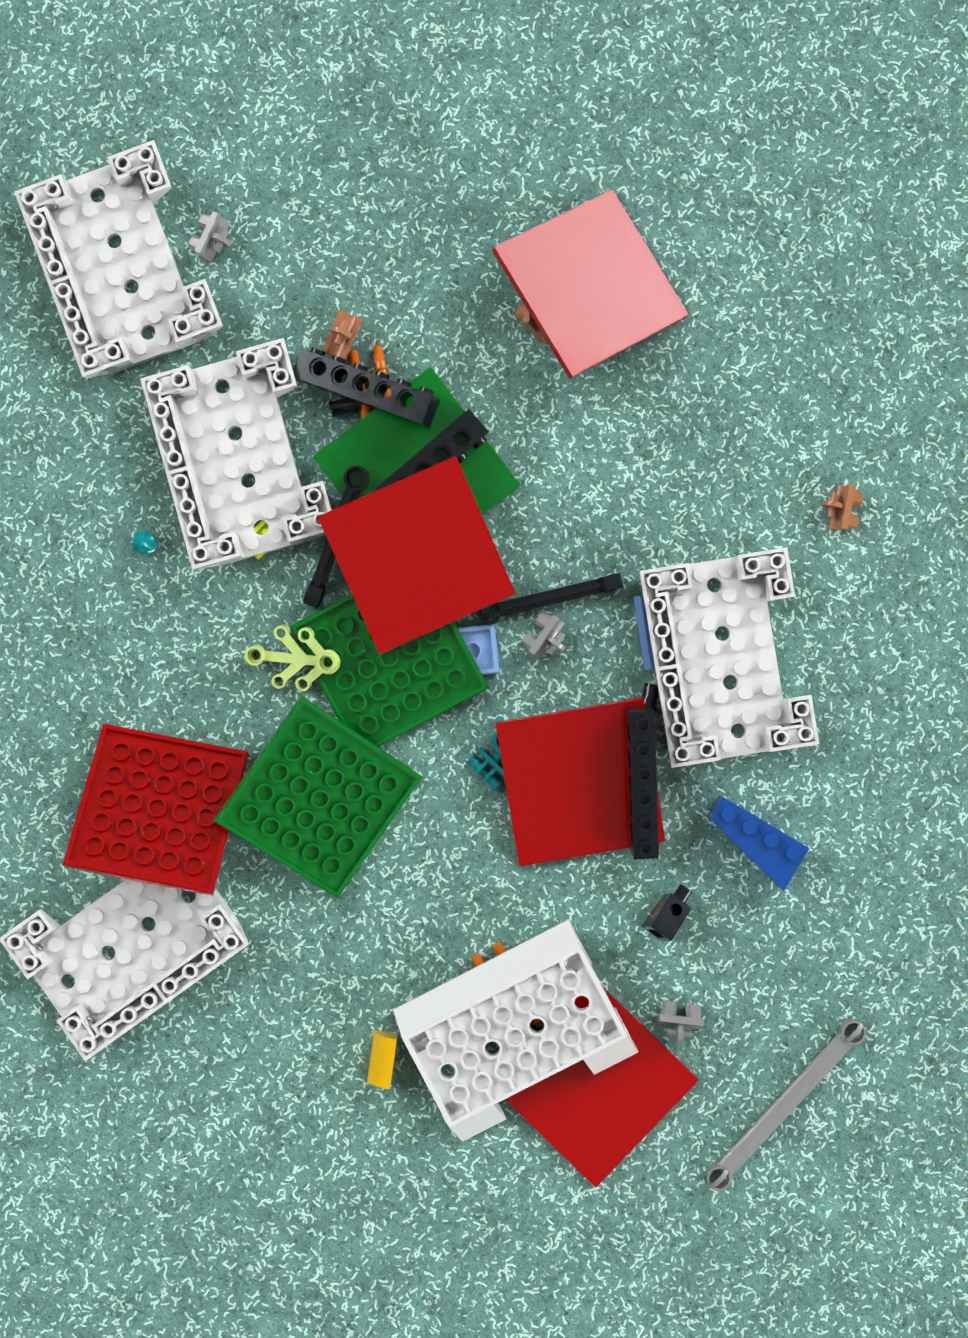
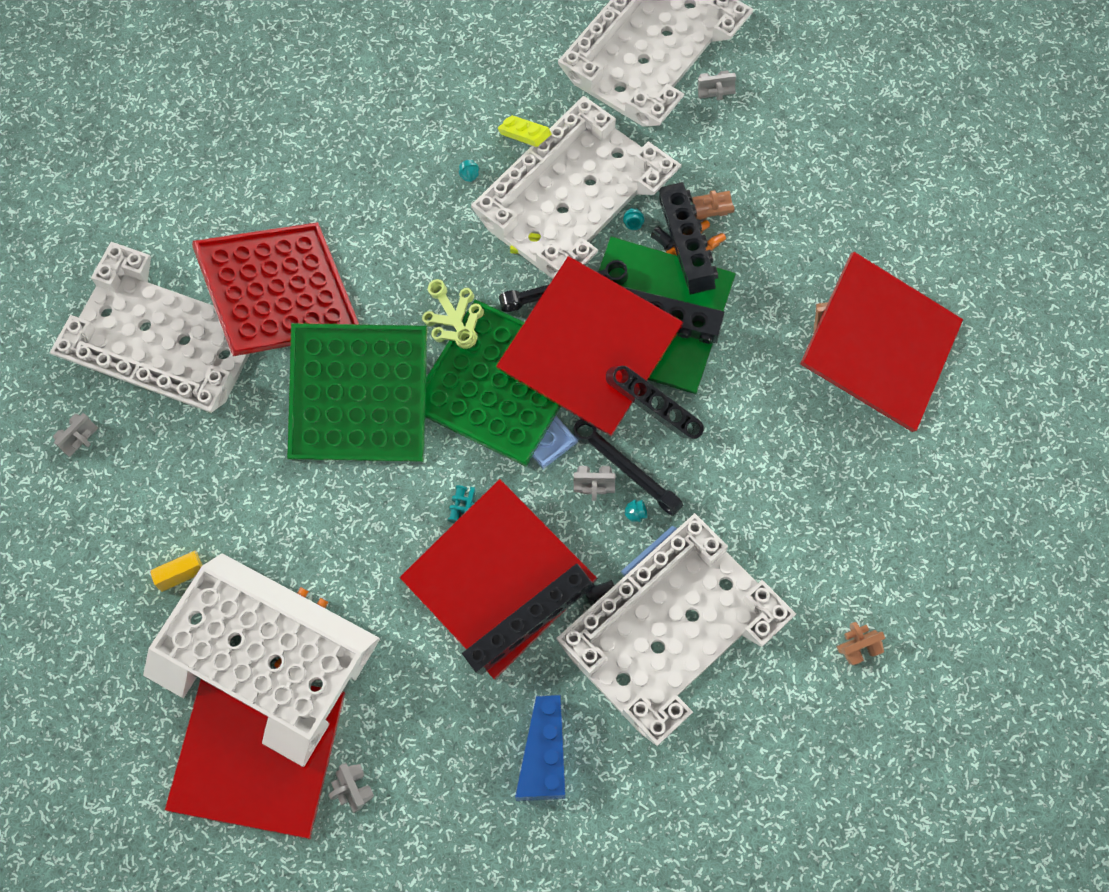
camera: 60 degrees right, 20 degrees down
black torso [641,884,692,941] -> none
none -> light grey hips [53,413,98,457]
none -> neon yellow plate [498,115,552,147]
none -> black beam [606,366,704,439]
none -> teal plate [623,208,644,230]
none -> teal plate [625,499,648,522]

